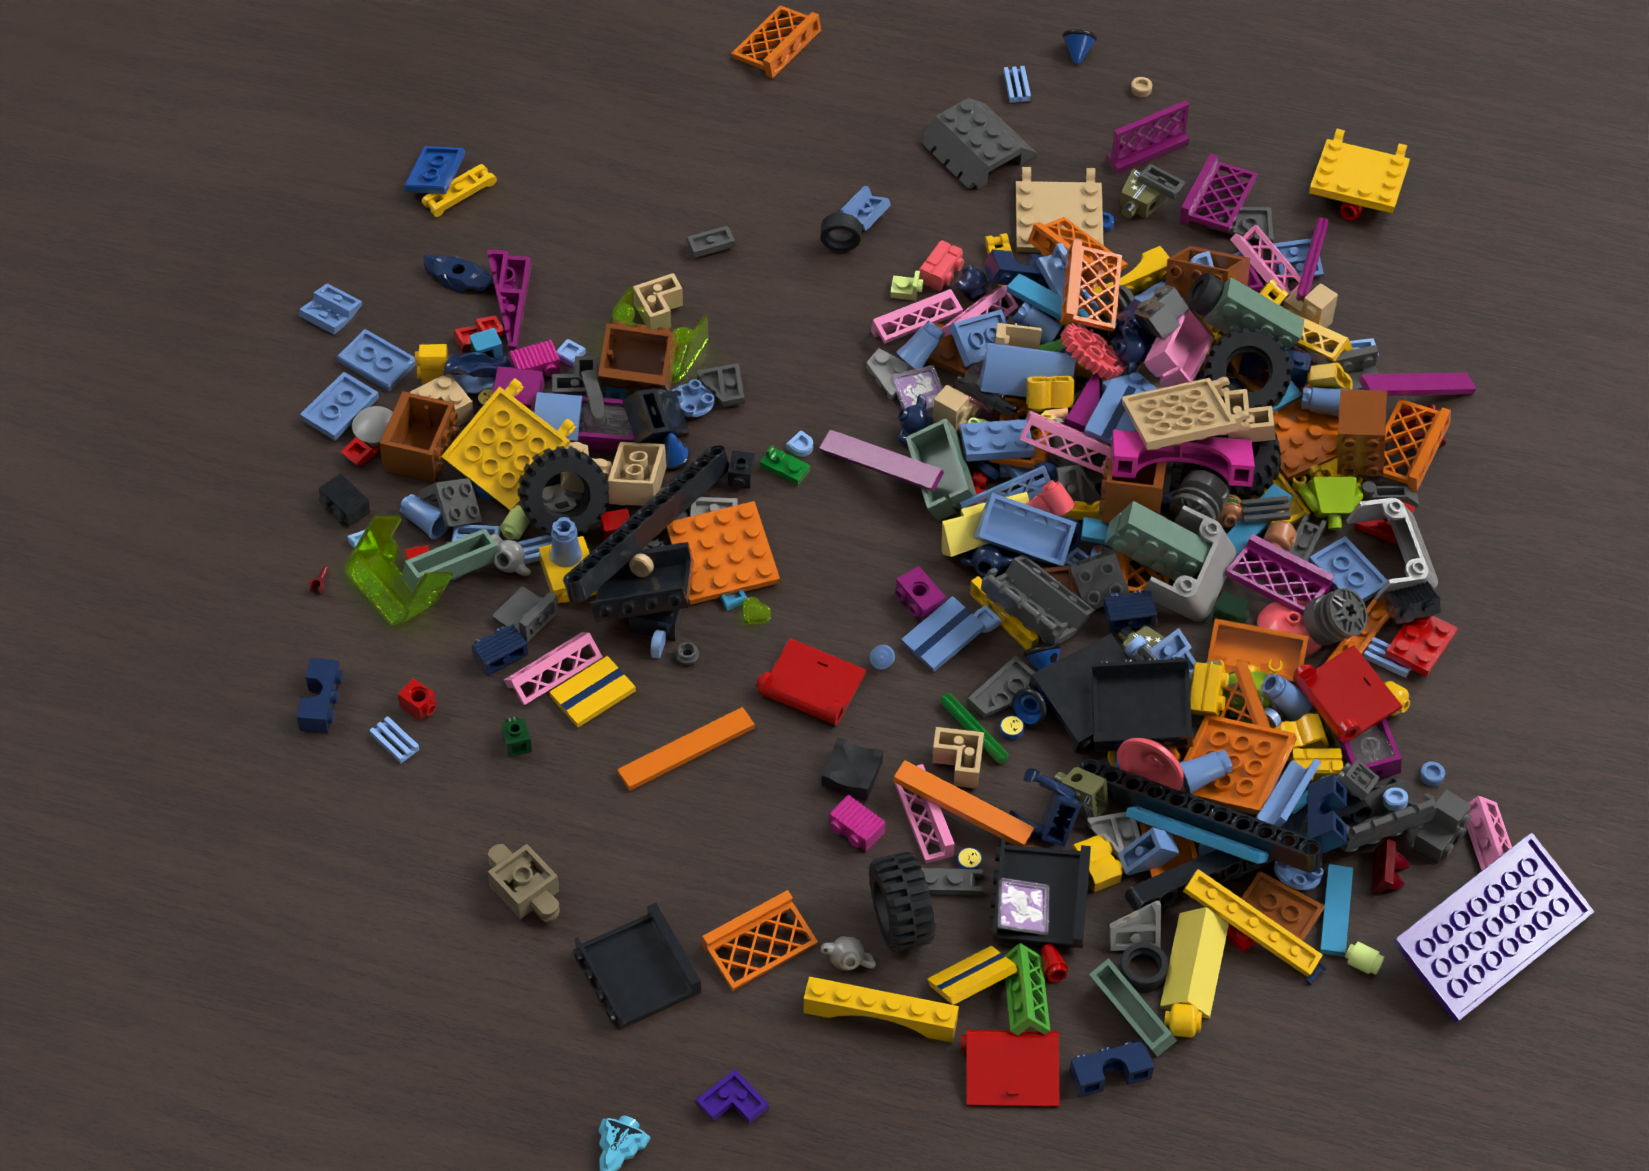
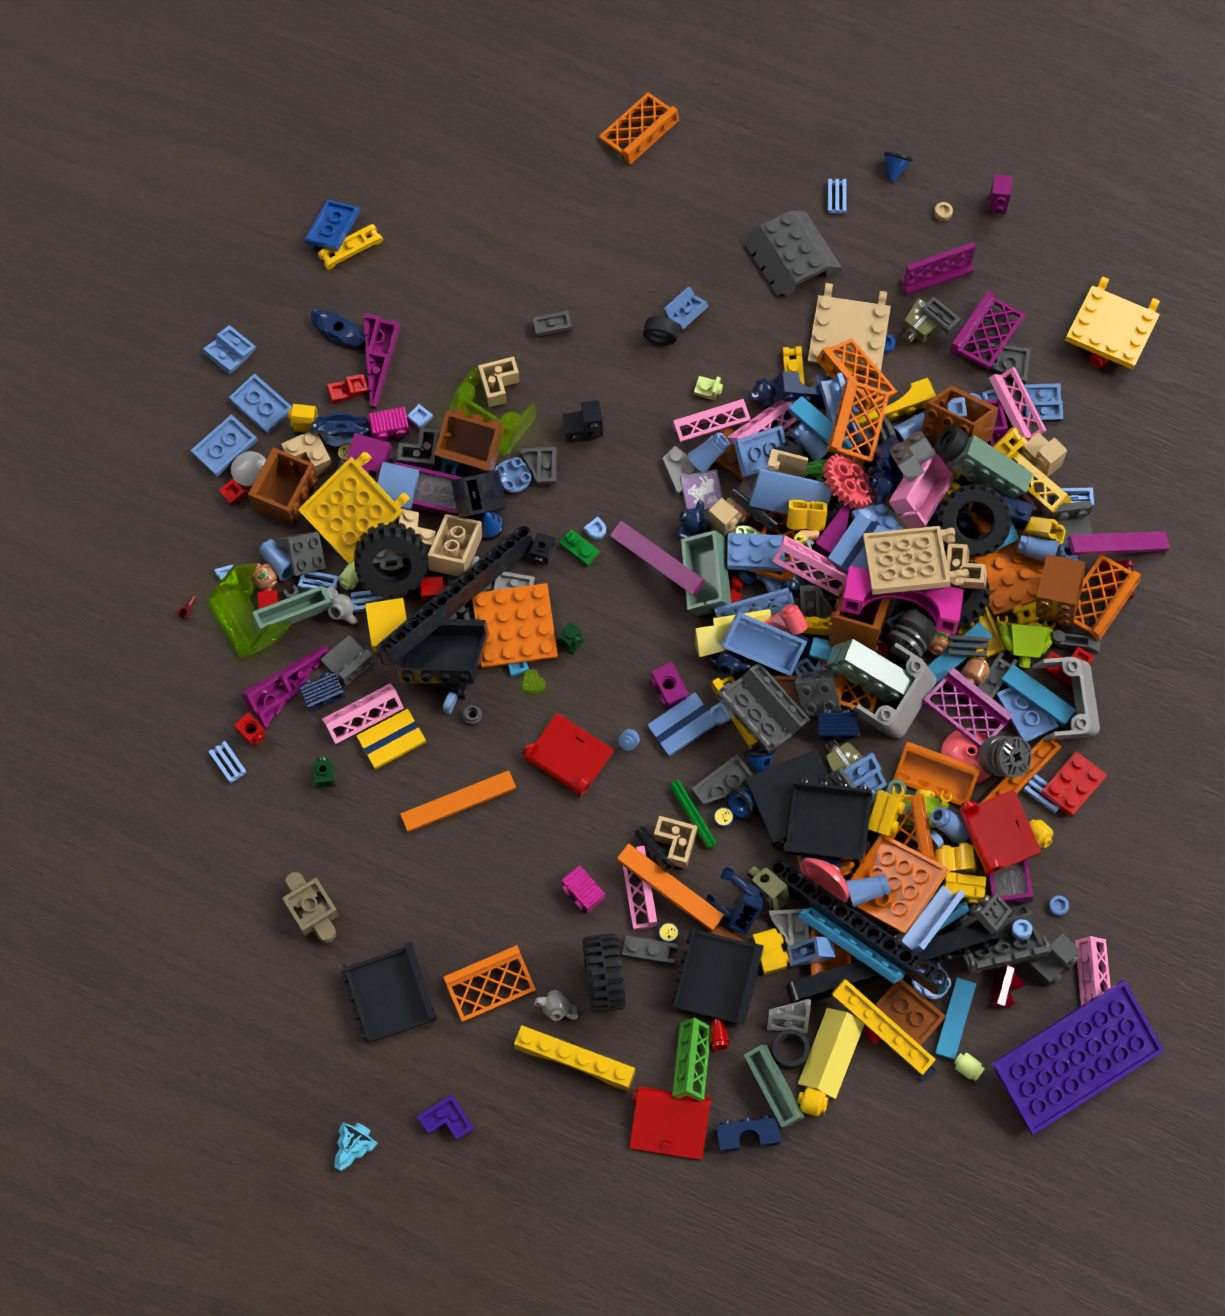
camera: 10 degrees right, 15 degrees up
dark blue arch [297,658,344,733] -> none
black brick [319,473,371,526] -> none
dark azure panel [469,328,503,358] -> none
medium blue plant [550,517,582,567] -> none
dark grey piece [581,369,606,425] -> none
tan tile [629,554,654,578] -> none
black brick [821,737,883,800] -> none
coral brick [919,240,964,292] -> none
yellow tile [927,946,1017,1005] -> none
clear tile [998,878,1049,935] -> none
light blue tile [1124,635,1148,658] -> none
clear green brick [1212,591,1251,624] -> none
magenta axle [1296,217,1329,302] -> none
dark blue arch [1306,774,1347,853] -> none
black brick [1385,581,1441,625] -> none
none -> magenta wedge [240,646,329,728]
none -> nougat head [250,563,278,591]
none -> dark green brick [557,621,585,654]
none -> black brick [563,400,603,442]
none -> black pin [635,826,674,873]
none -> magenta brick [988,174,1012,214]
none -> dark azure tile [1001,665,1076,726]

